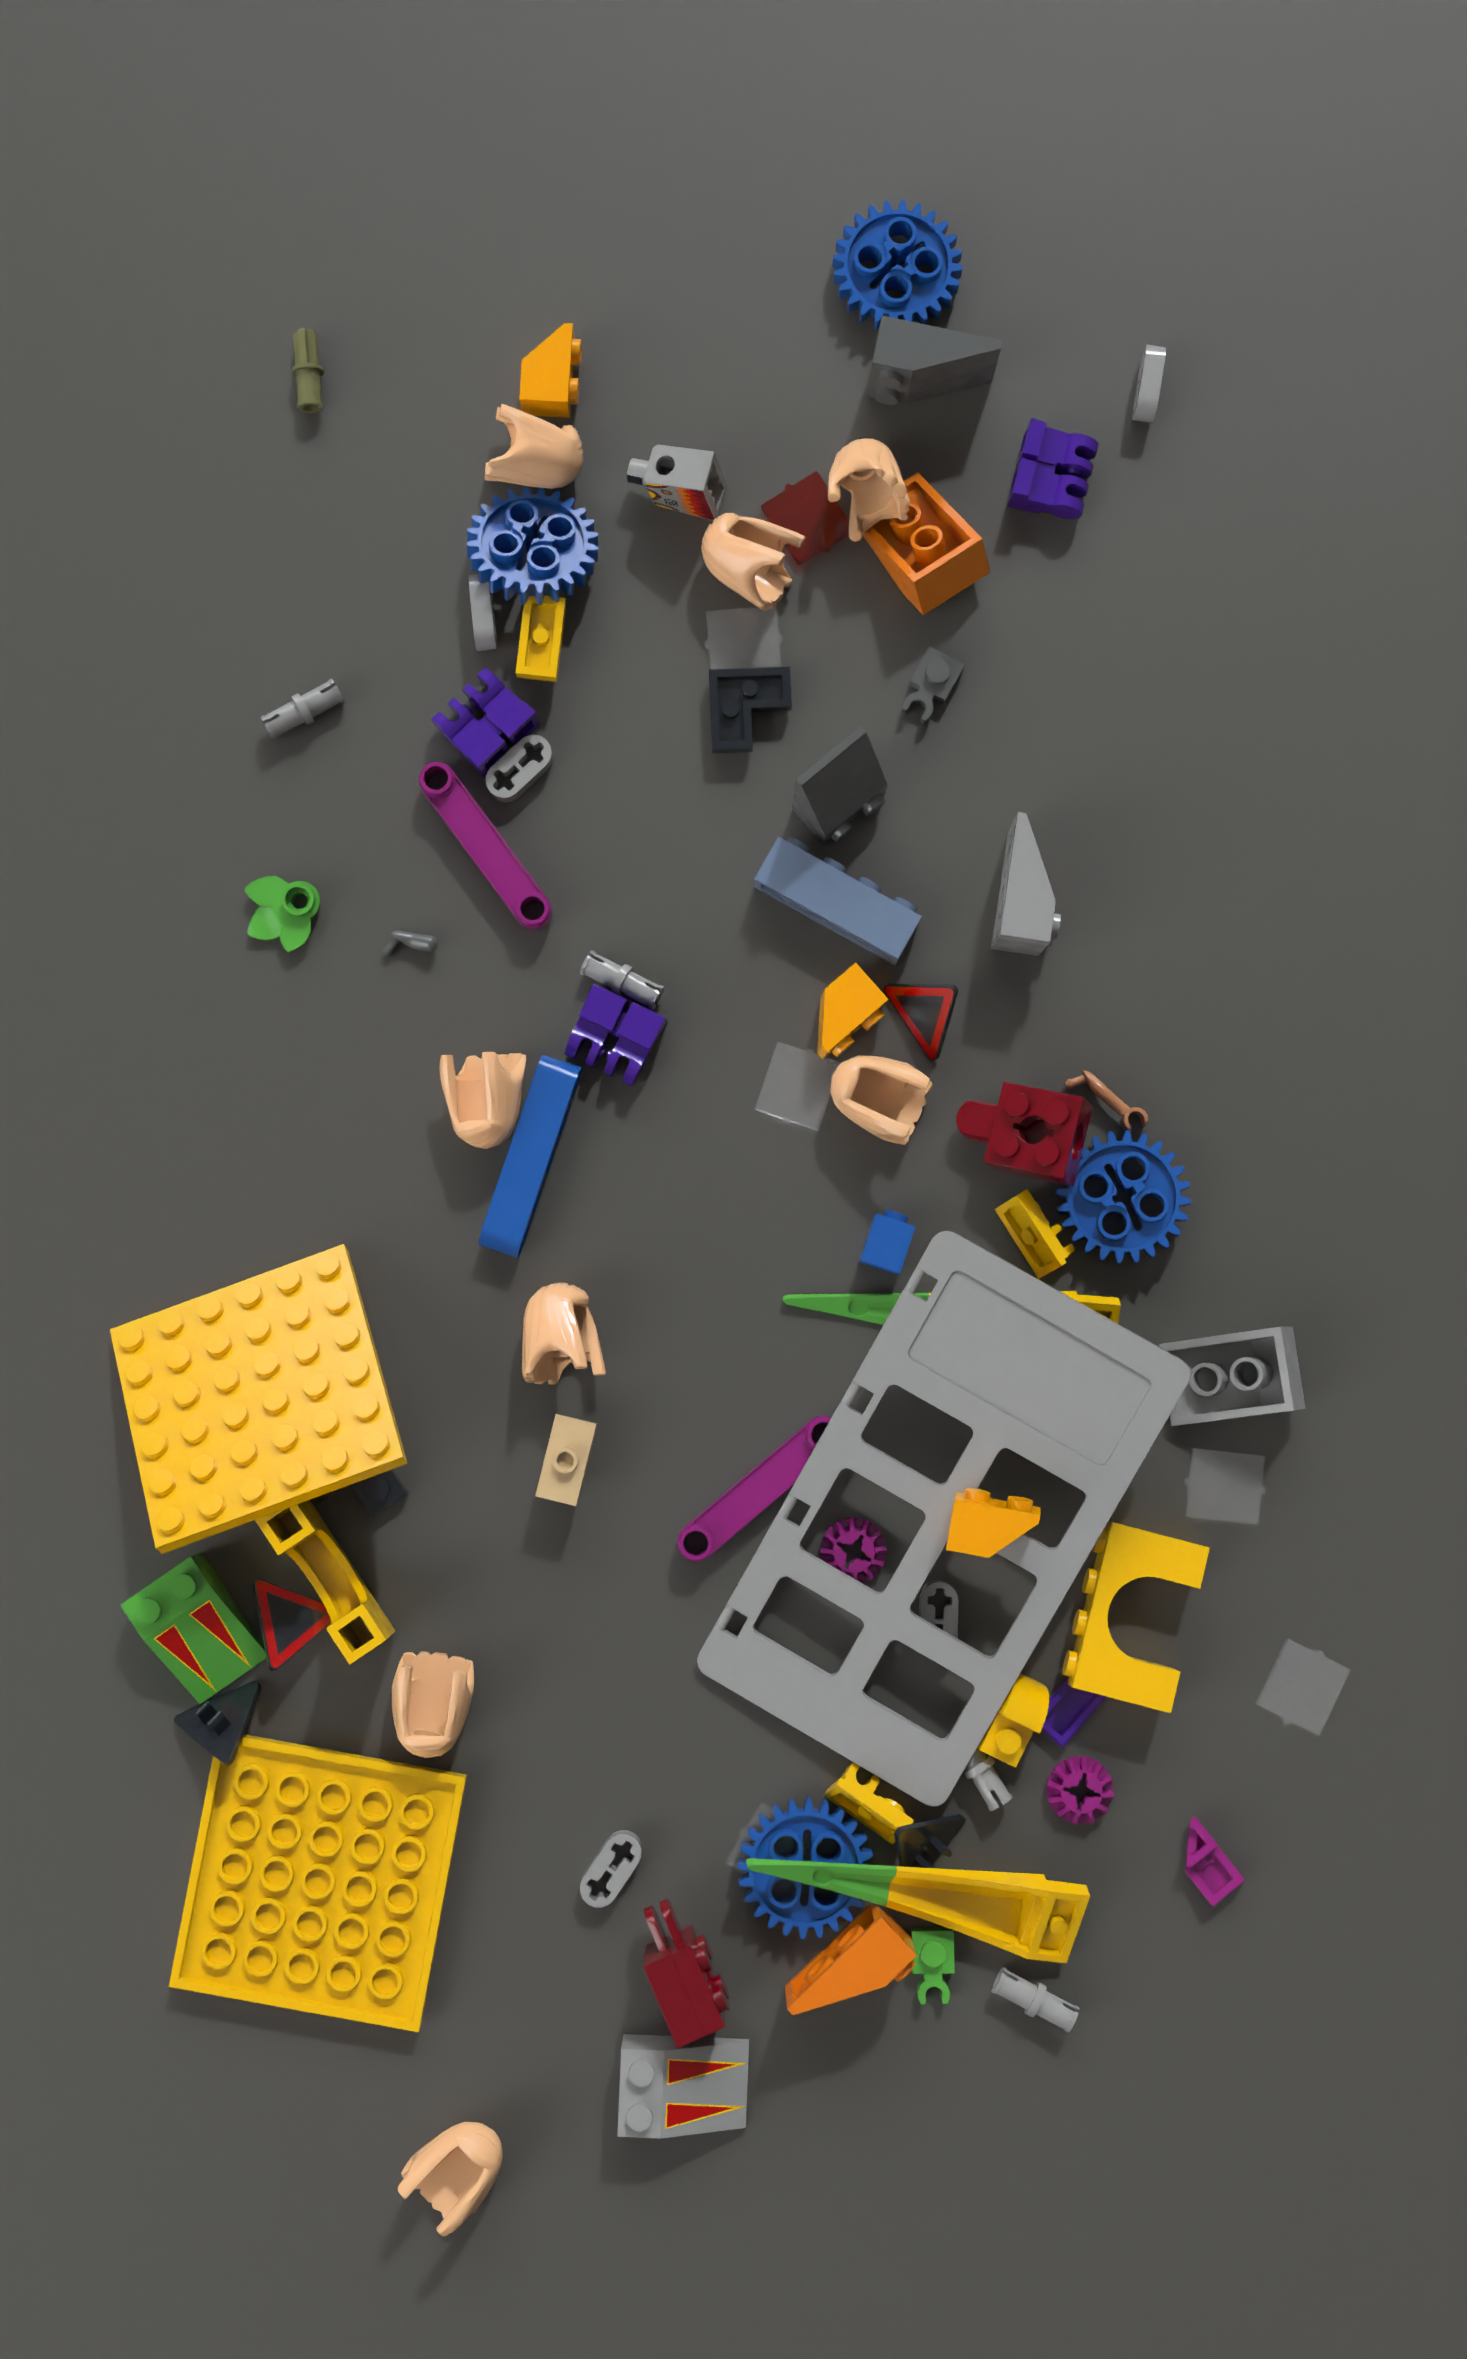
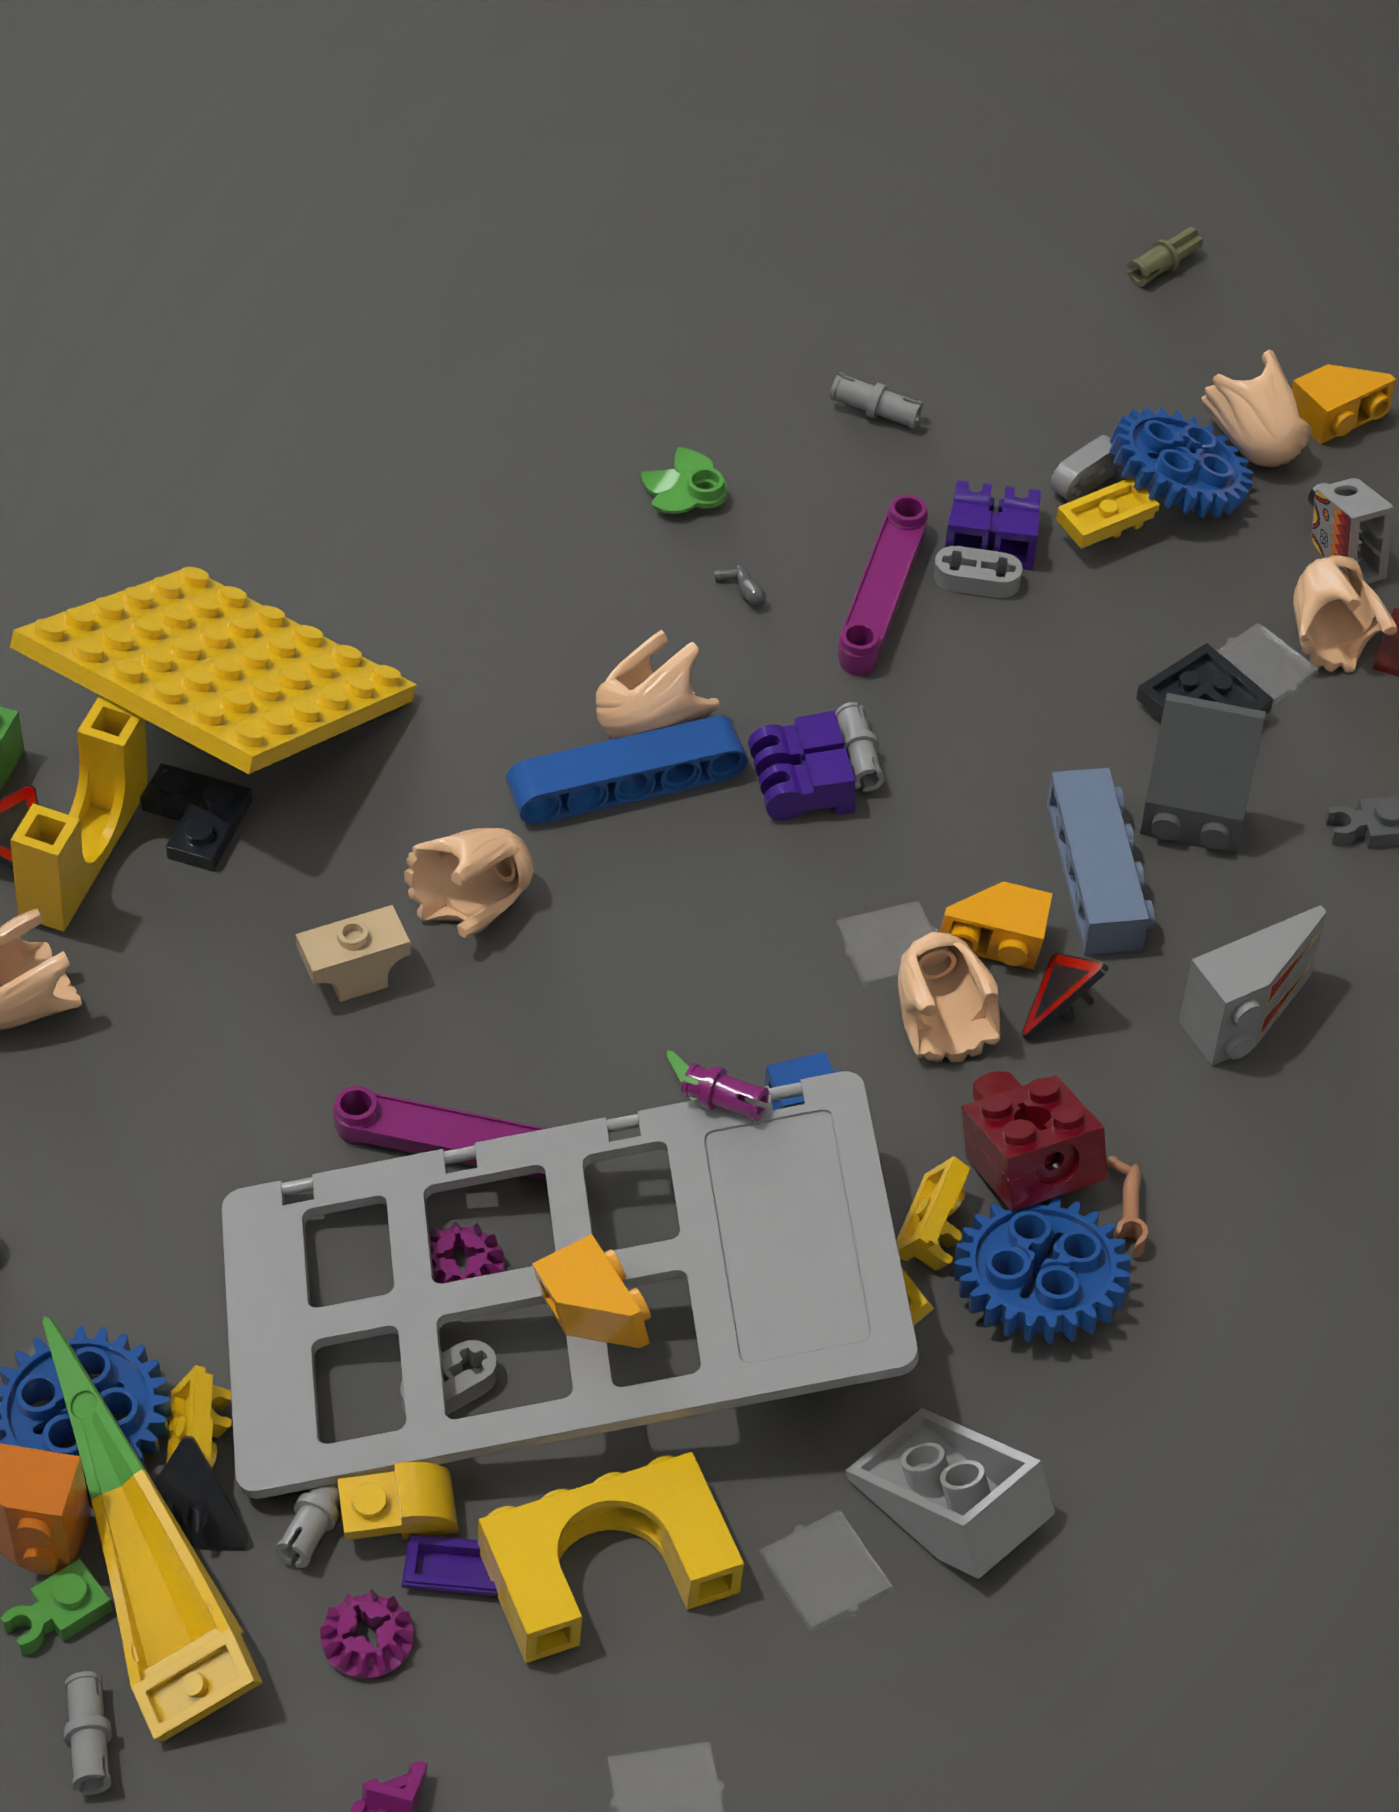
camera: 55 degrees right, 35 degrees down
none -> magenta pin [681,1063,769,1121]

